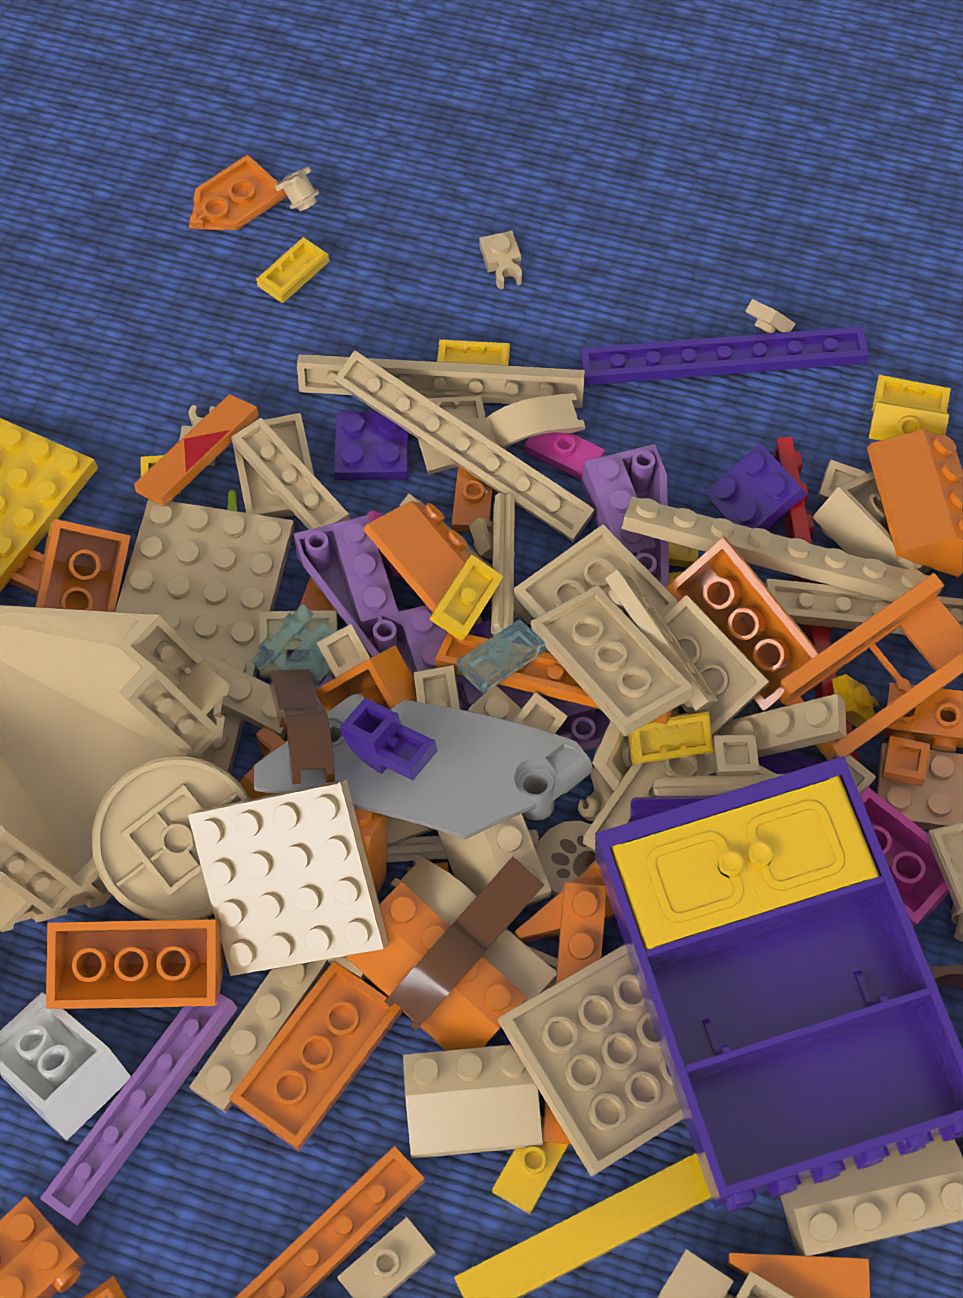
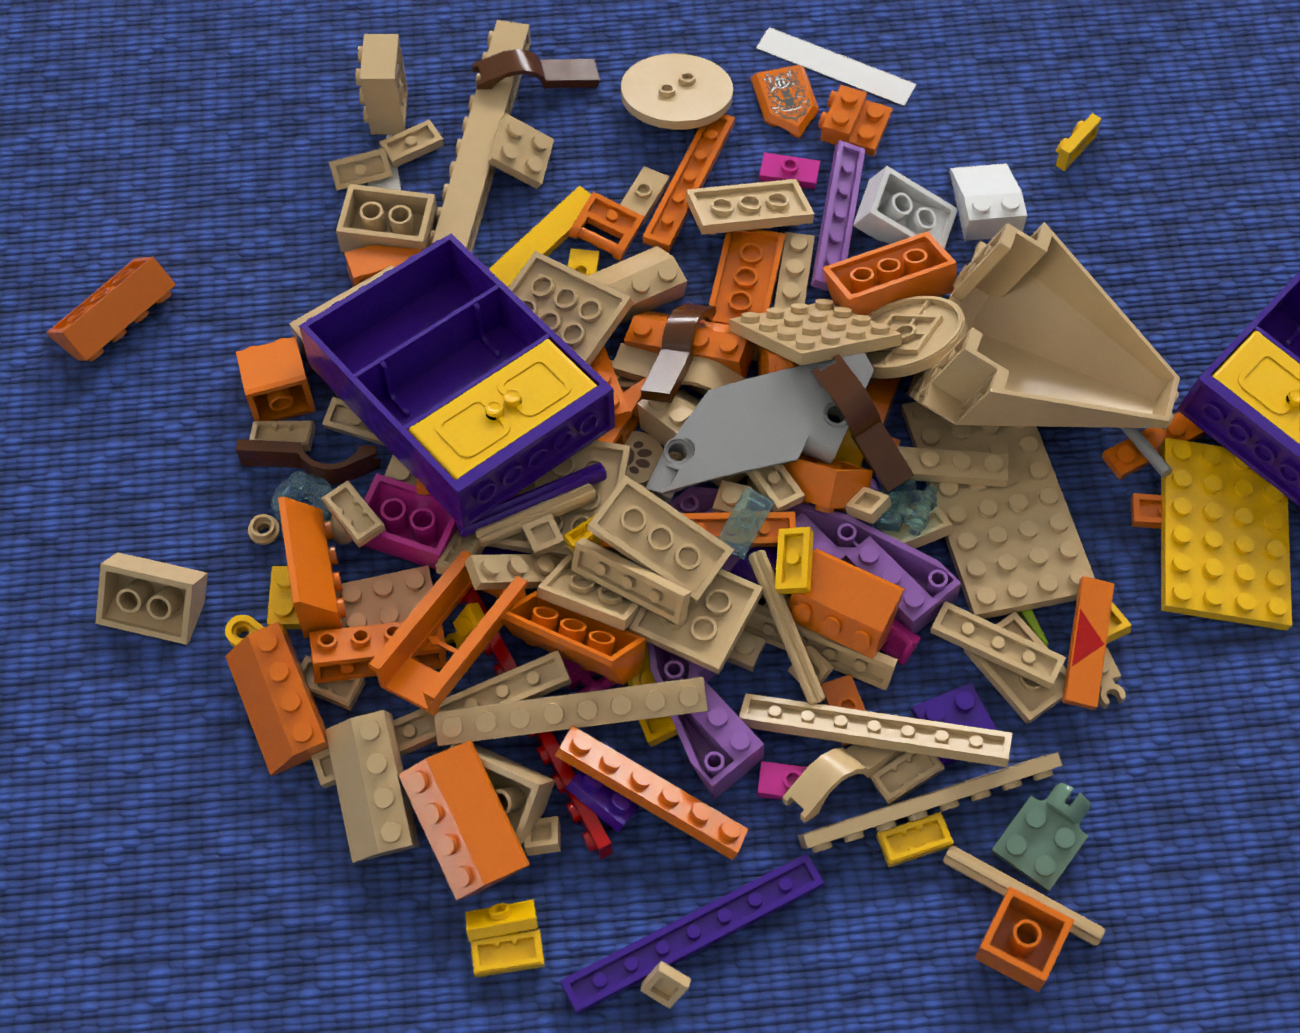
camera: 155 degrees right, 0 degrees up
orange slope [35,519,130,612] -> none
orange tile [189,154,287,230] -> none
yellow plate [256,237,330,304] -> none
tan brick [274,166,319,211] -> none
dark purple brick [340,698,438,781] -> none
tan plate [479,231,522,289] -> none
tan plate [512,692,568,734] -> none
orange plate [881,736,930,787] -> none
none -> orange plate [555,725,748,860]
none -> orange plate [569,192,645,261]
none -> tan plate [685,179,814,235]
none -> dark pink plate [759,153,820,189]
none -> tan axle [943,846,1105,946]
none -> orange brick [974,886,1074,992]
none -> sand green plate [991,783,1091,893]

